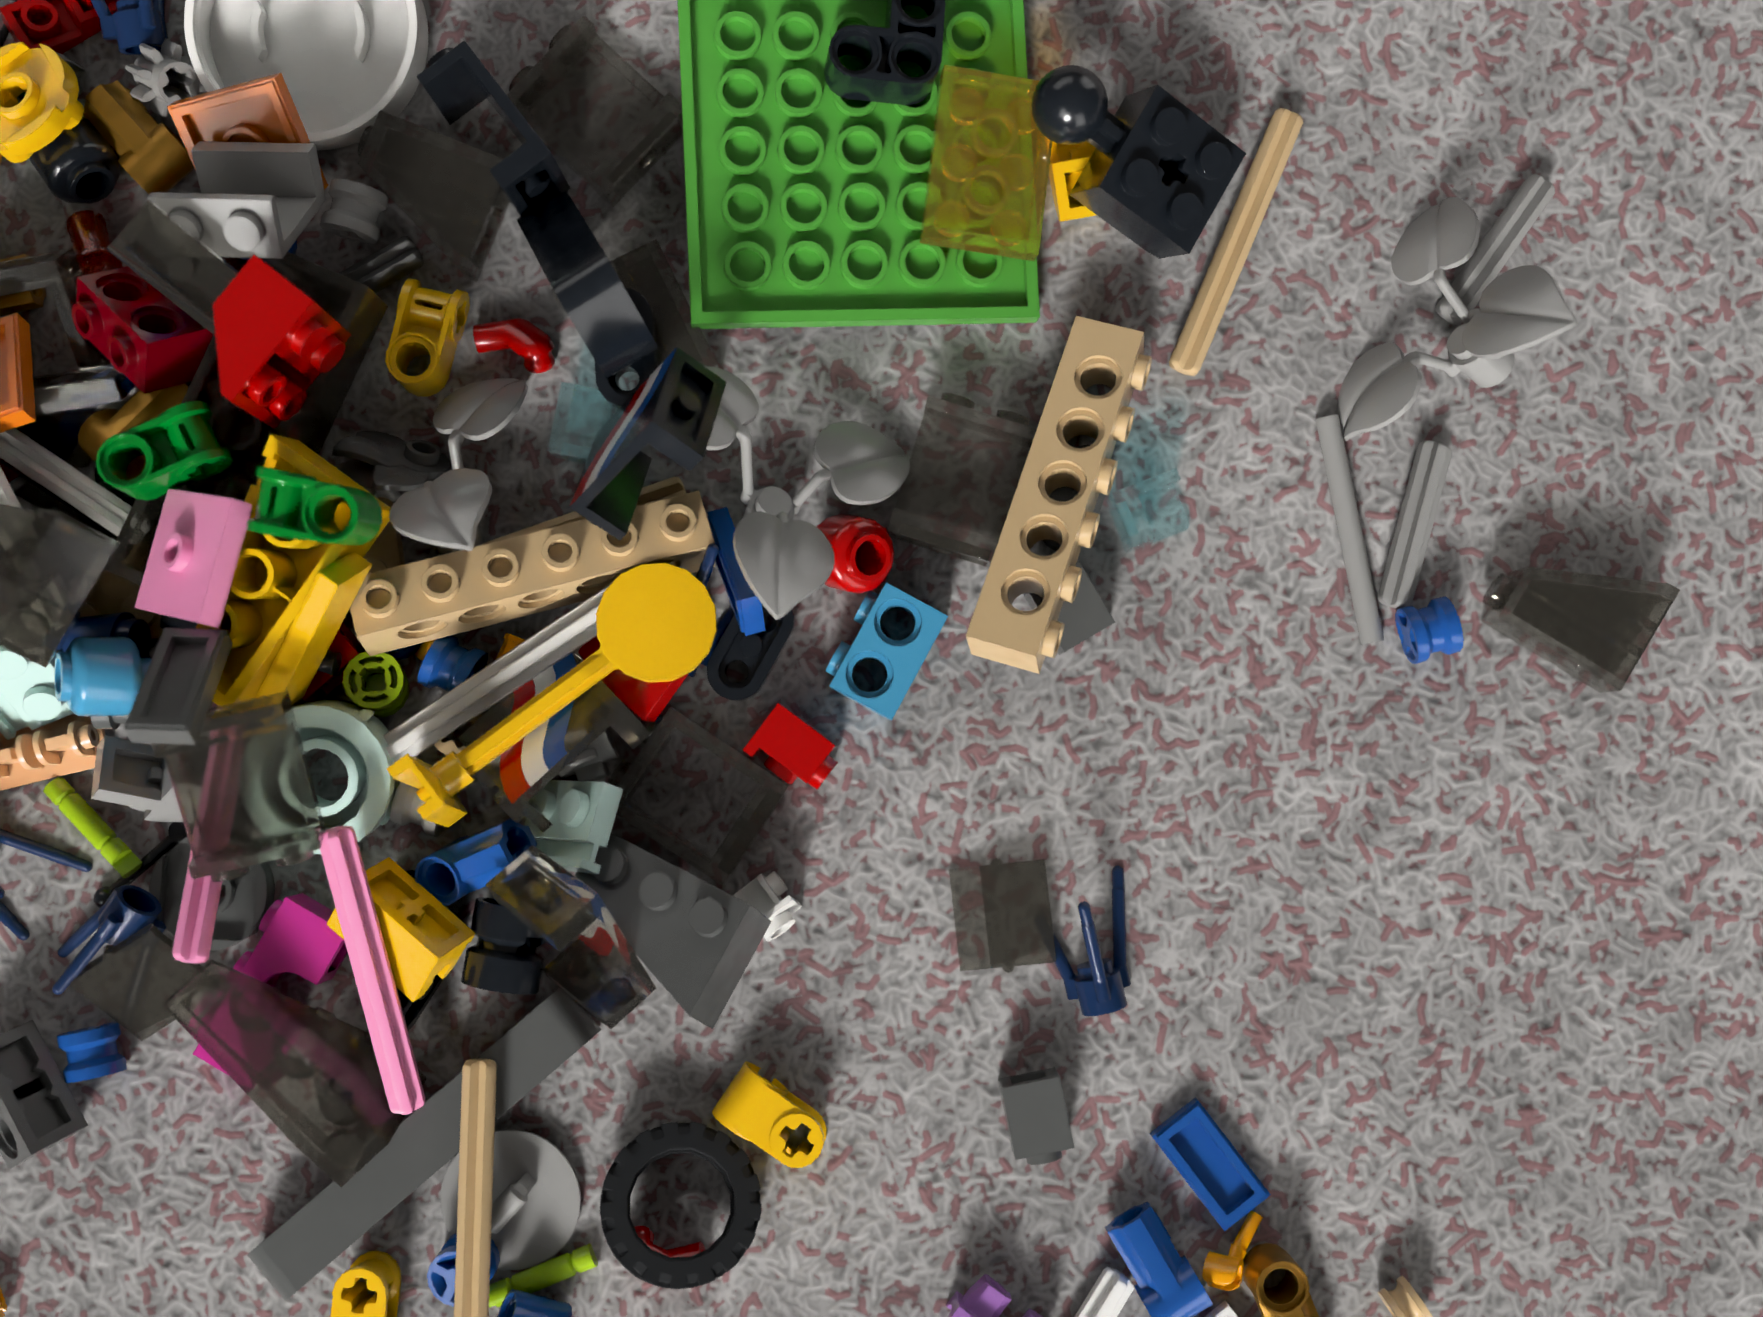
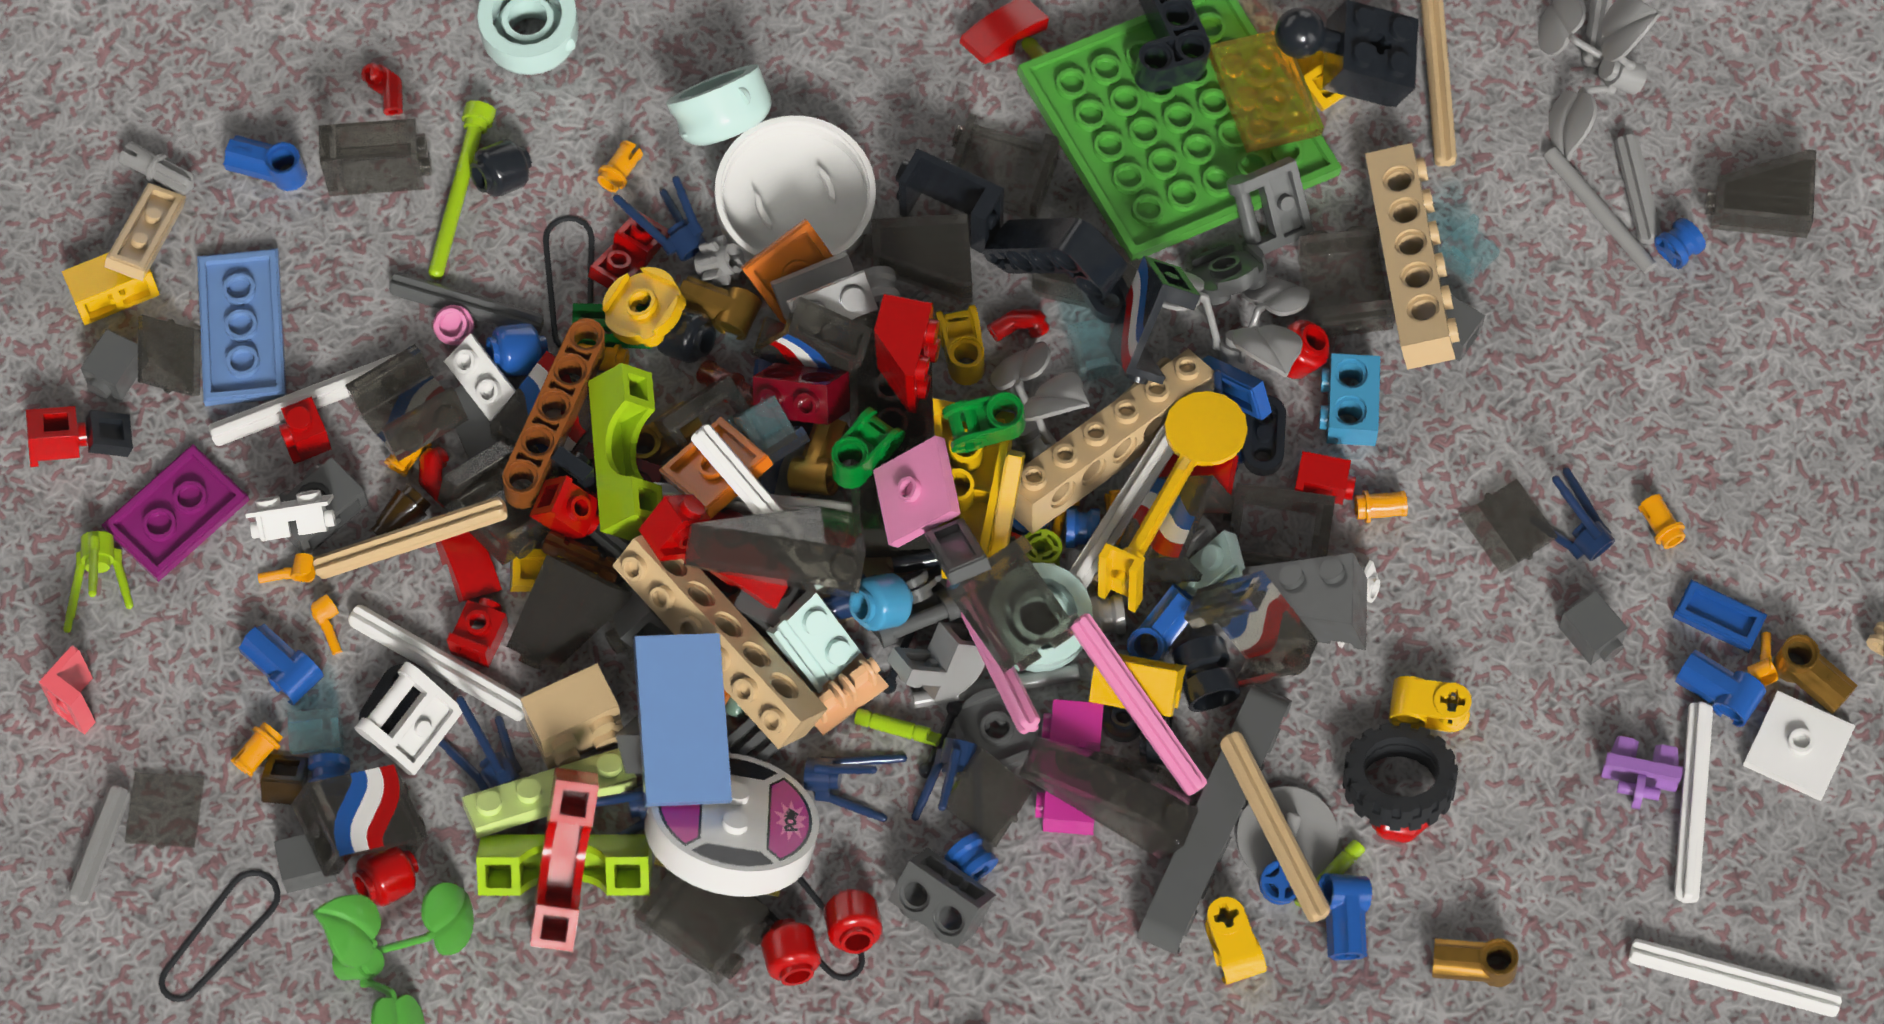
camera: 20 degrees left, 20 degrees down
none -> clear light blue panel [728,396,795,451]
none -> dark grey plate [1185,244,1267,305]
none -> dark grey plate [1226,157,1314,254]
none -> light orange pin [1354,490,1408,523]
none -> light orange pin [1638,494,1686,549]

